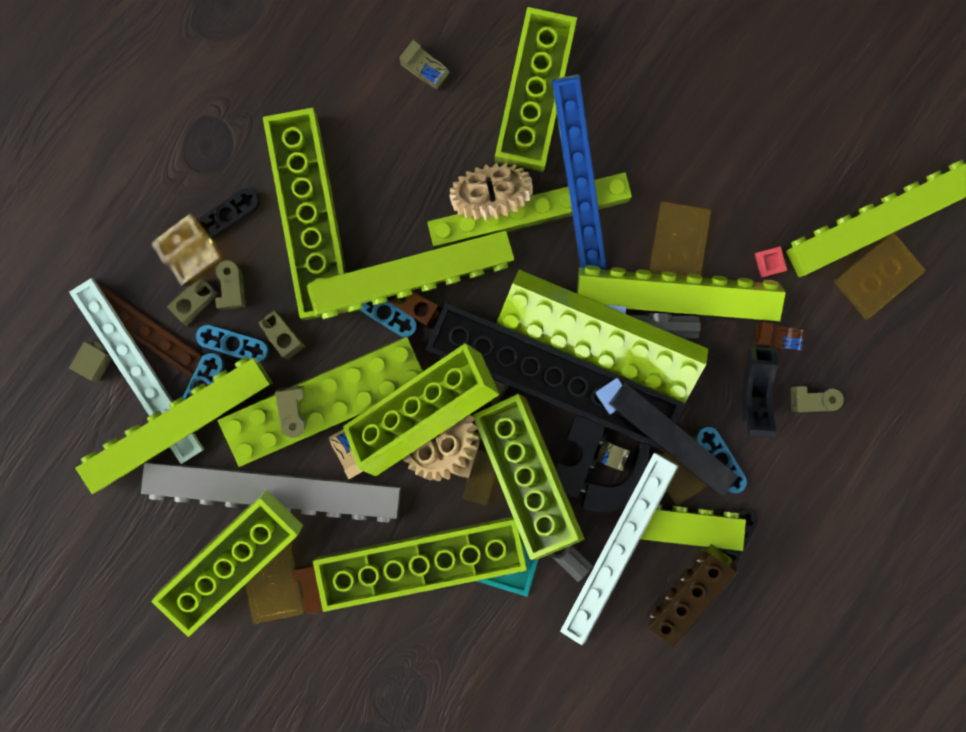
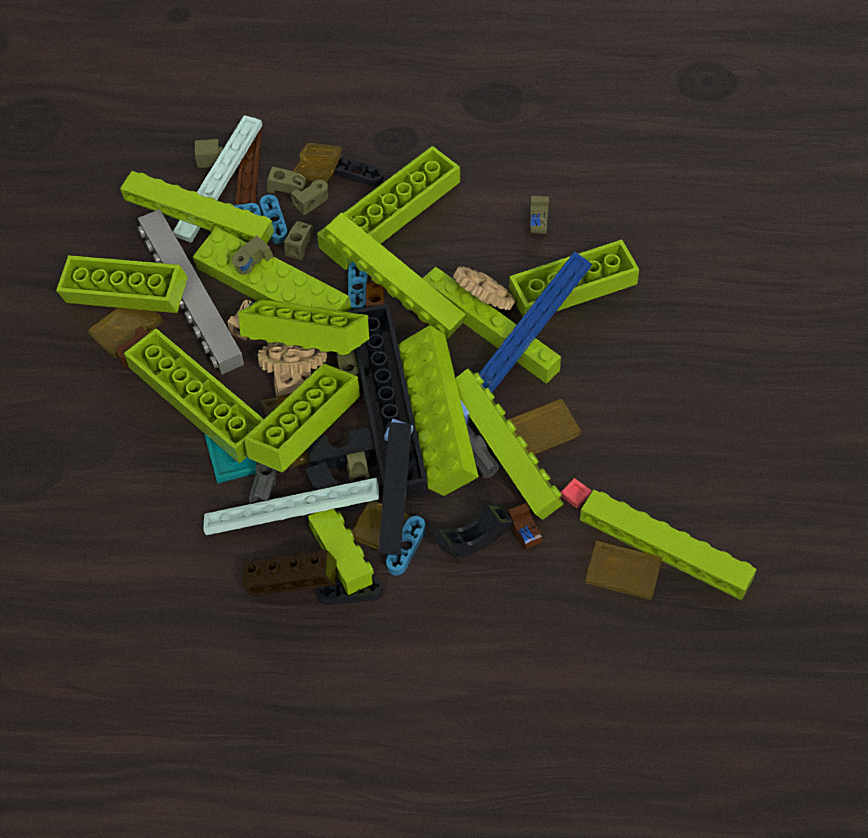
camera: 60 degrees right, 30 degrees down
olive leg [790,386,844,412] -> none

